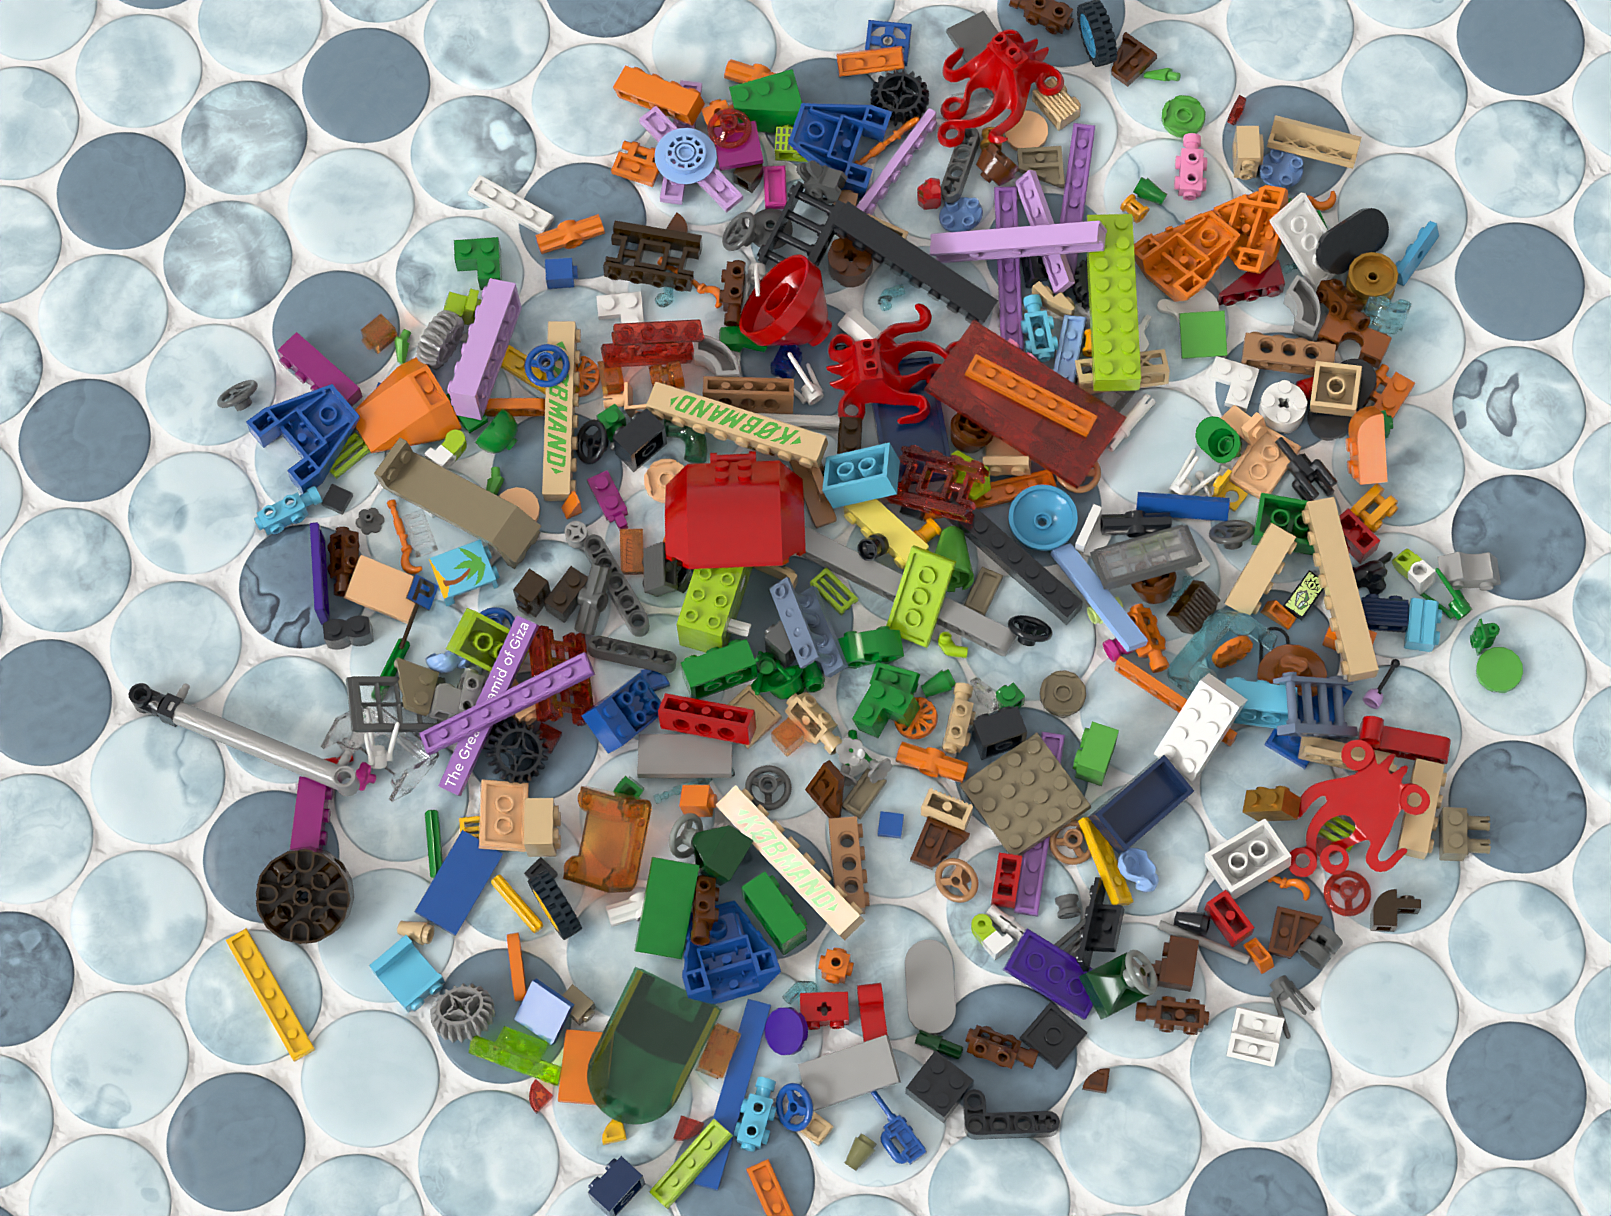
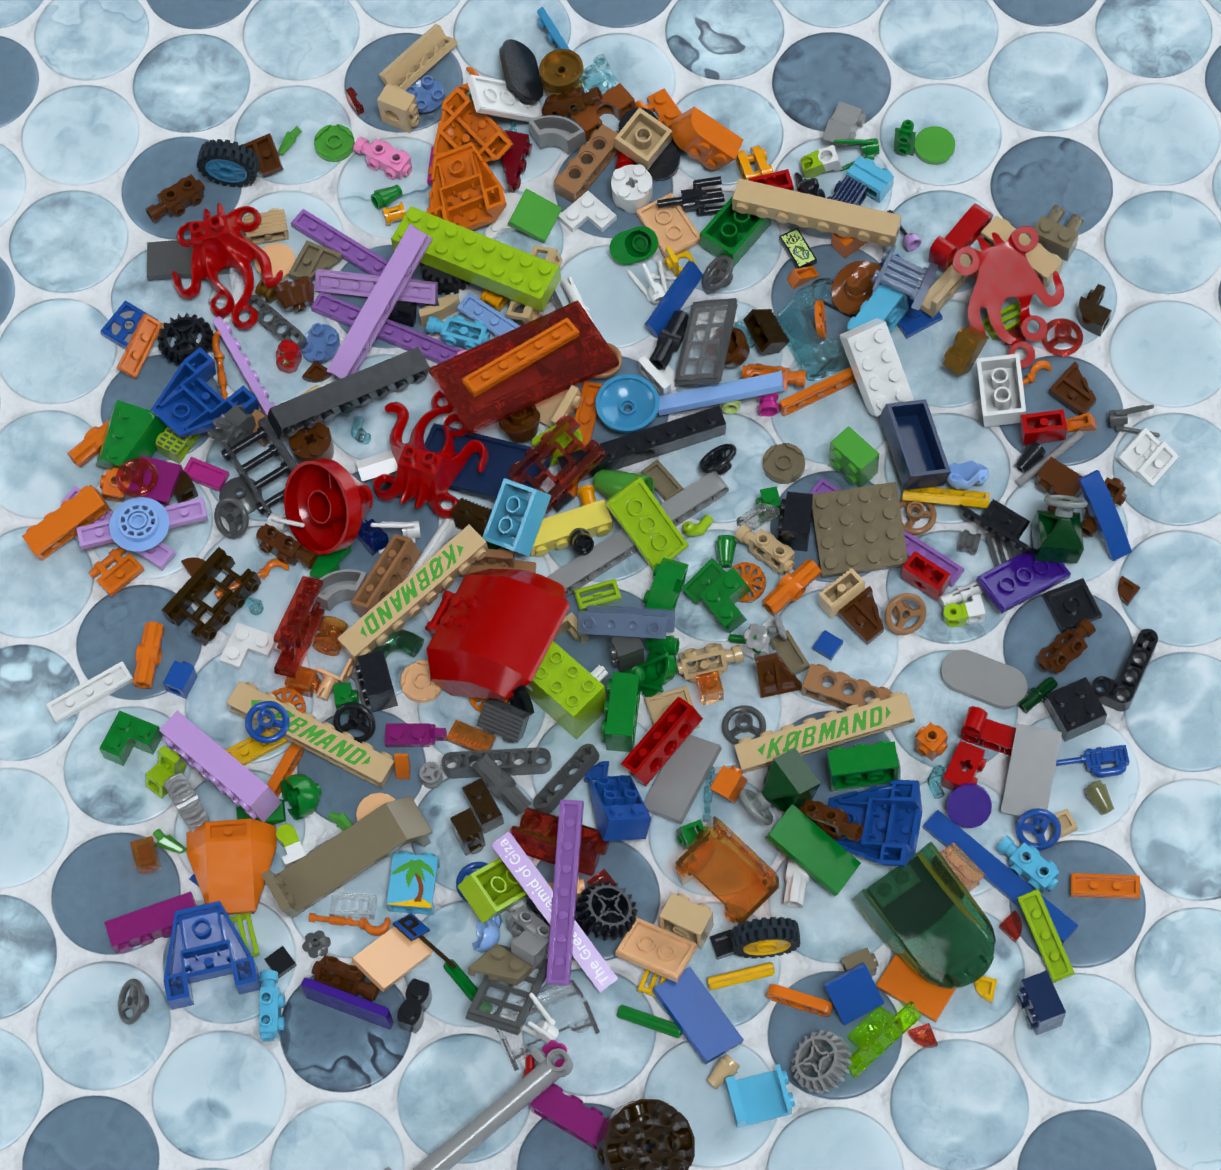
camera: 60 degrees left, 5 degrees down
light nougat bracket [1221,405,1267,446] -> none
tan brick [1224,523,1297,617] -> none
dark grey wheel [1298,924,1343,970] -> none
none -> reddish brown tile [302,361,332,383]
none -> blue slope [1078,470,1132,561]

